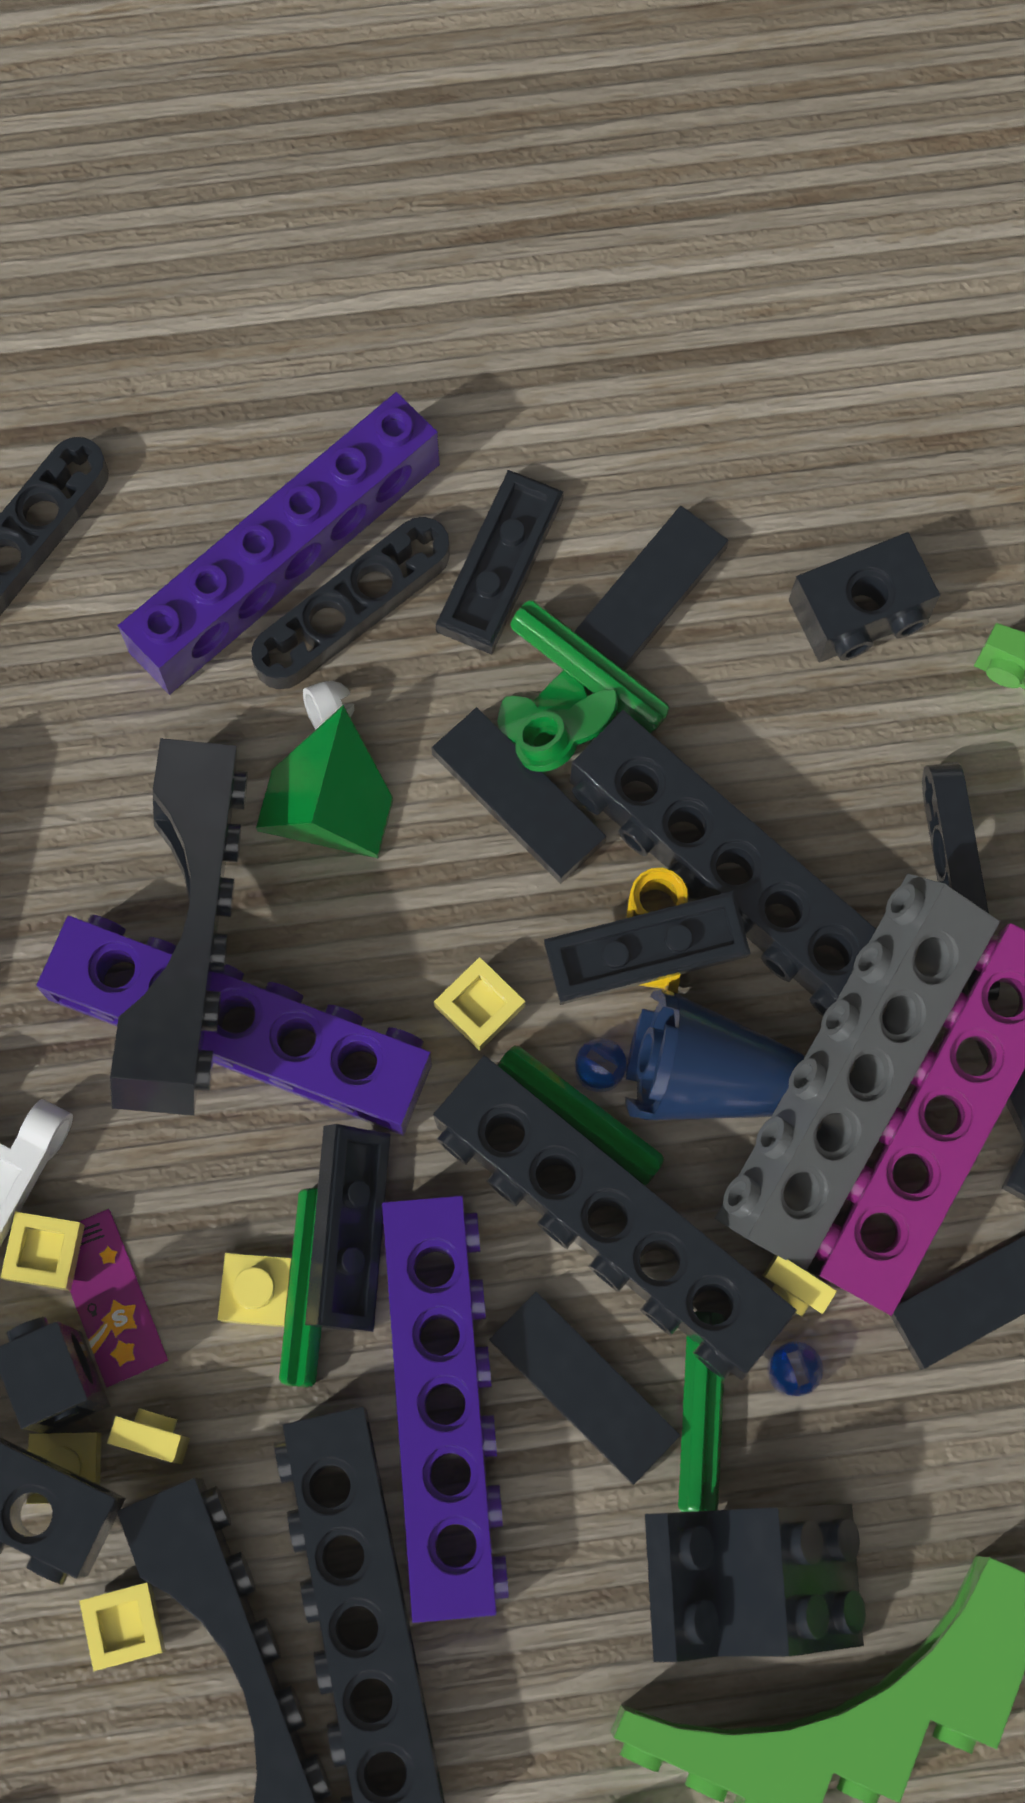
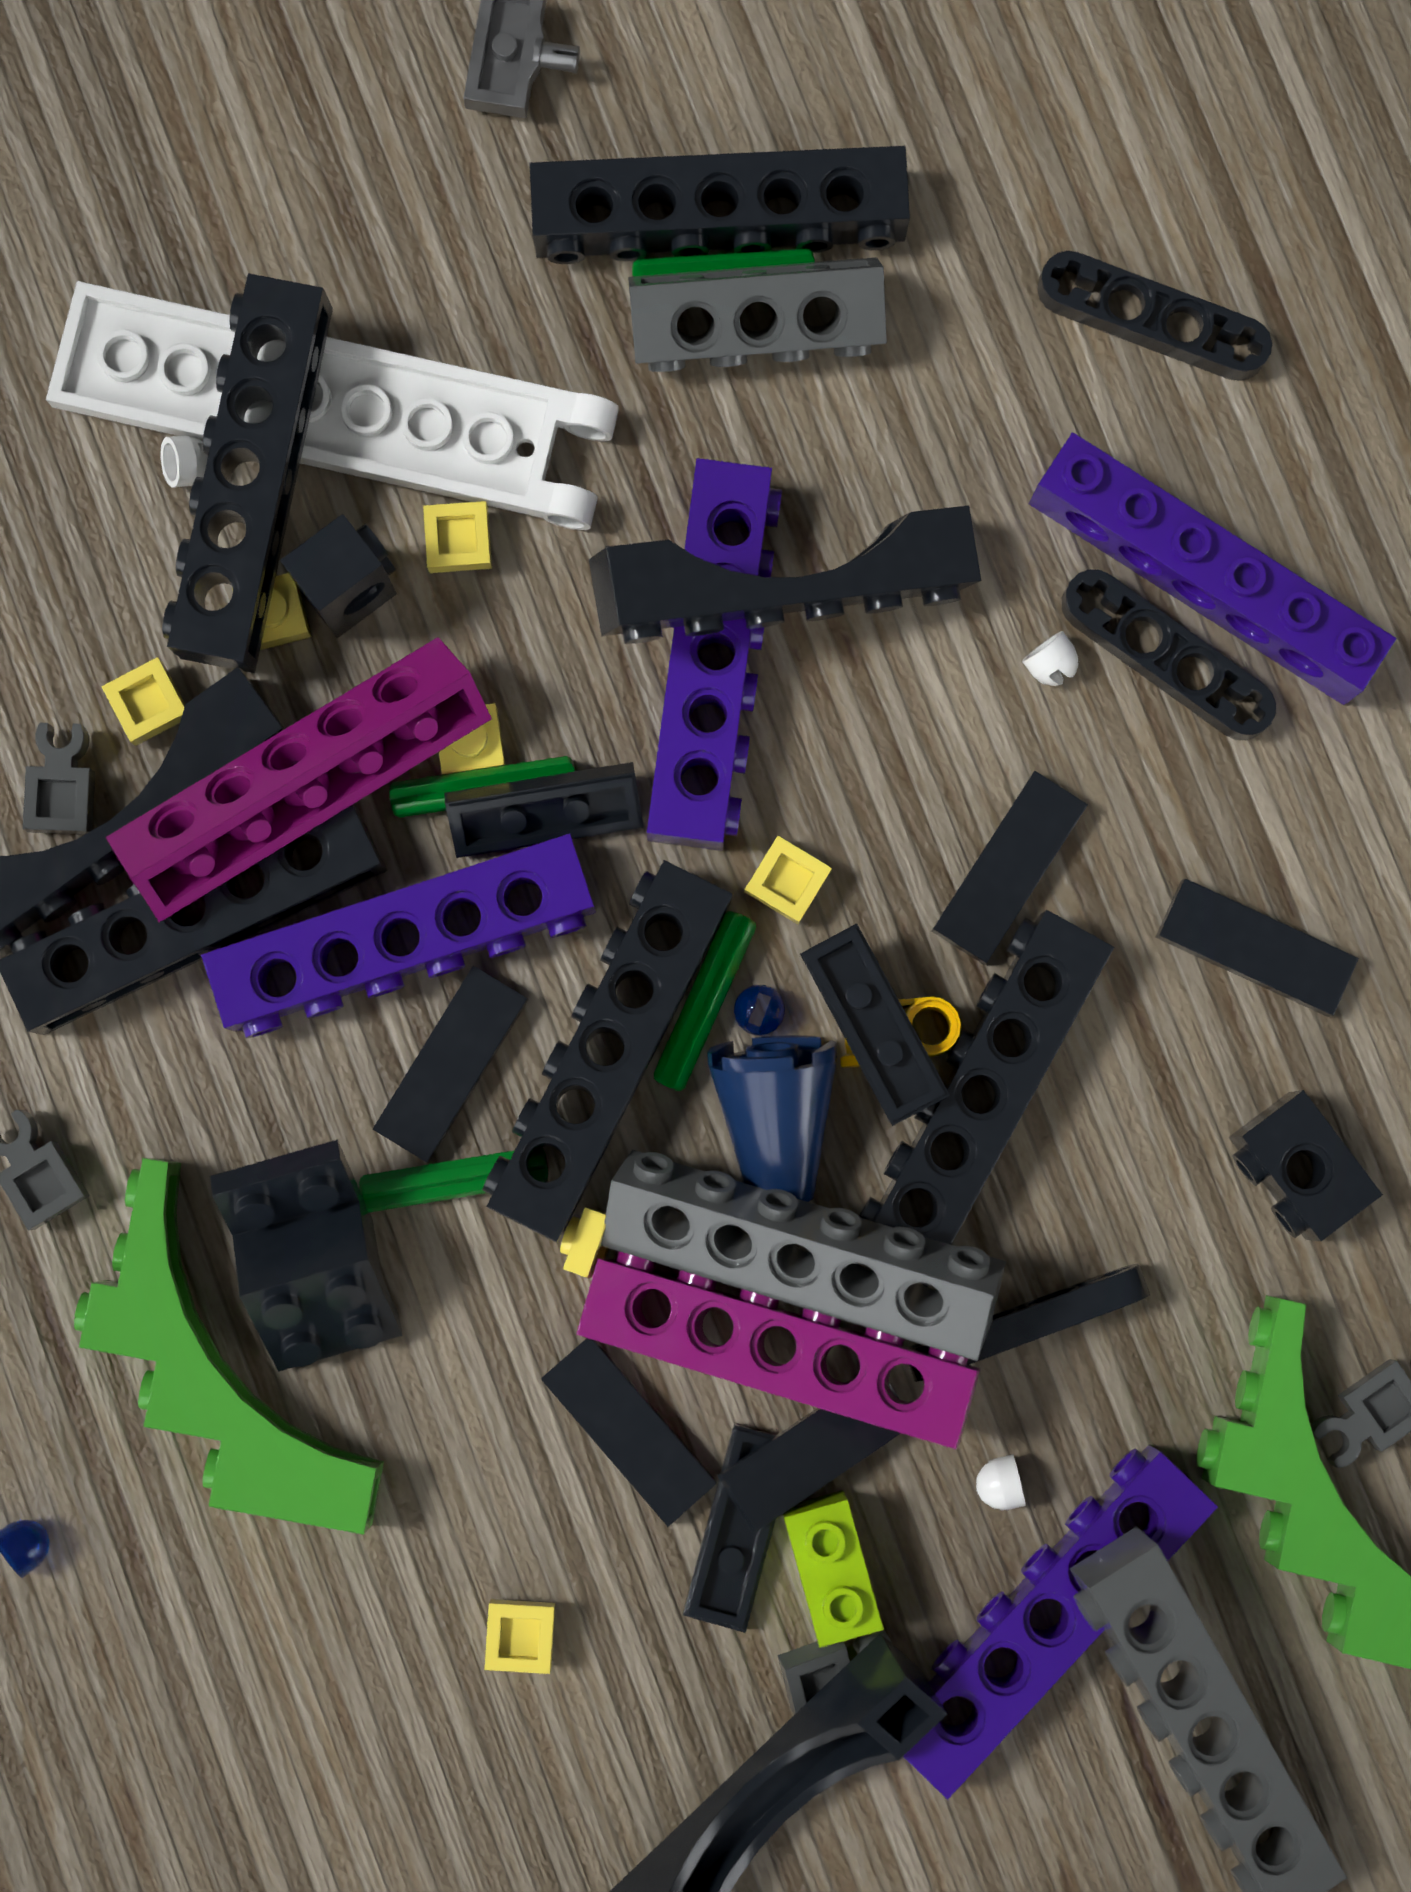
camera: 75 degrees right, 10 degrees up
magenta sticker [70,1208,169,1388] -> none
light yellow plate [107,1408,190,1464] -> none
green slope [256,705,393,859] -> none
black tile [436,470,564,655] -> none
green plate [497,670,618,772] -> none
green axle [510,600,670,734] -> none
clear blue hinge [767,1342,823,1397] -> none
none -> dark grey plate [22,722,95,834]
none -> magenta brick [105,637,492,922]

